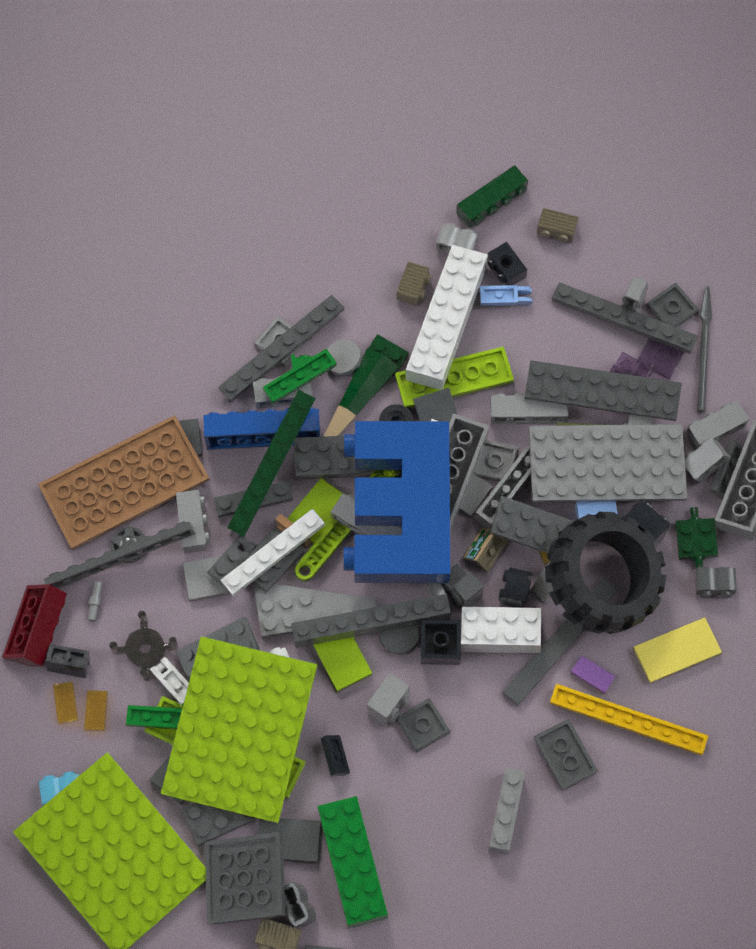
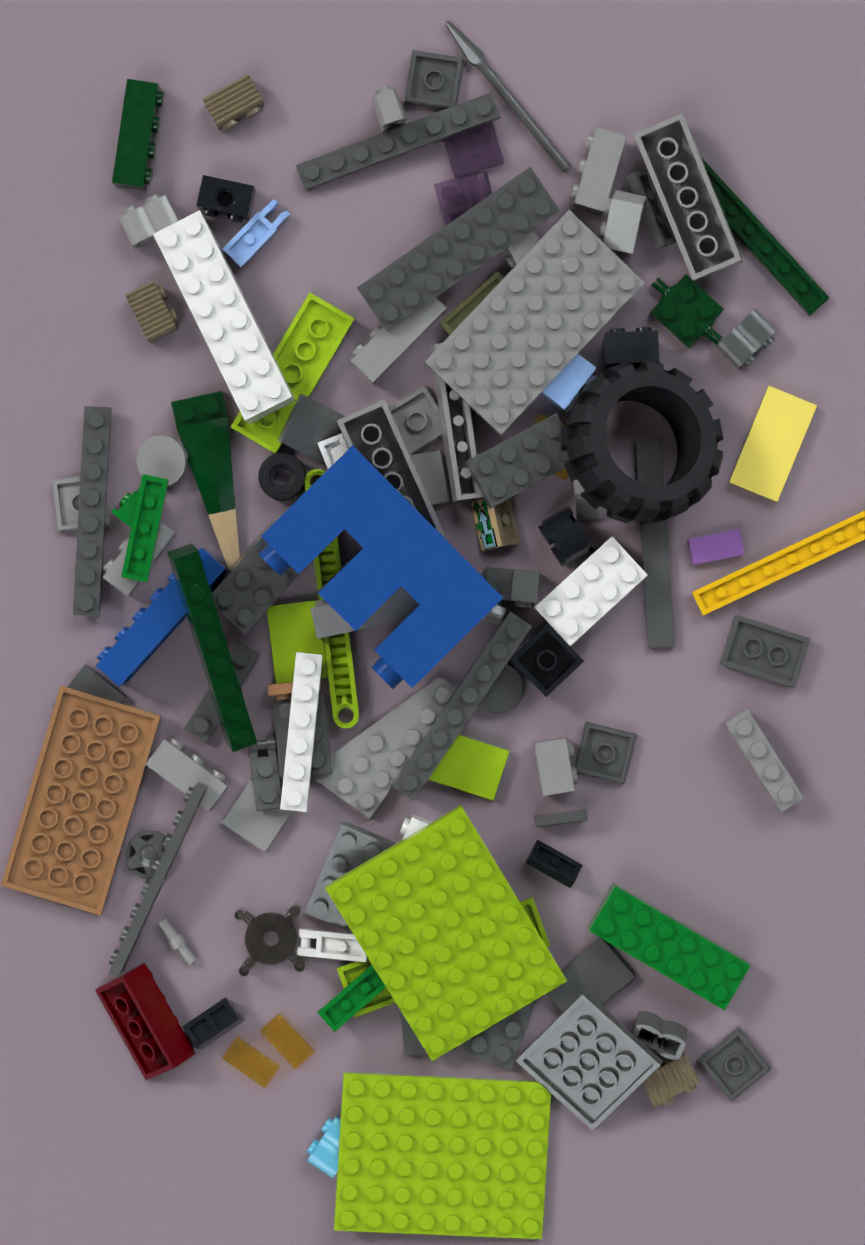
camera: 45 degrees left, 20 degrees up
none -> dark grey tile [534,809,588,827]

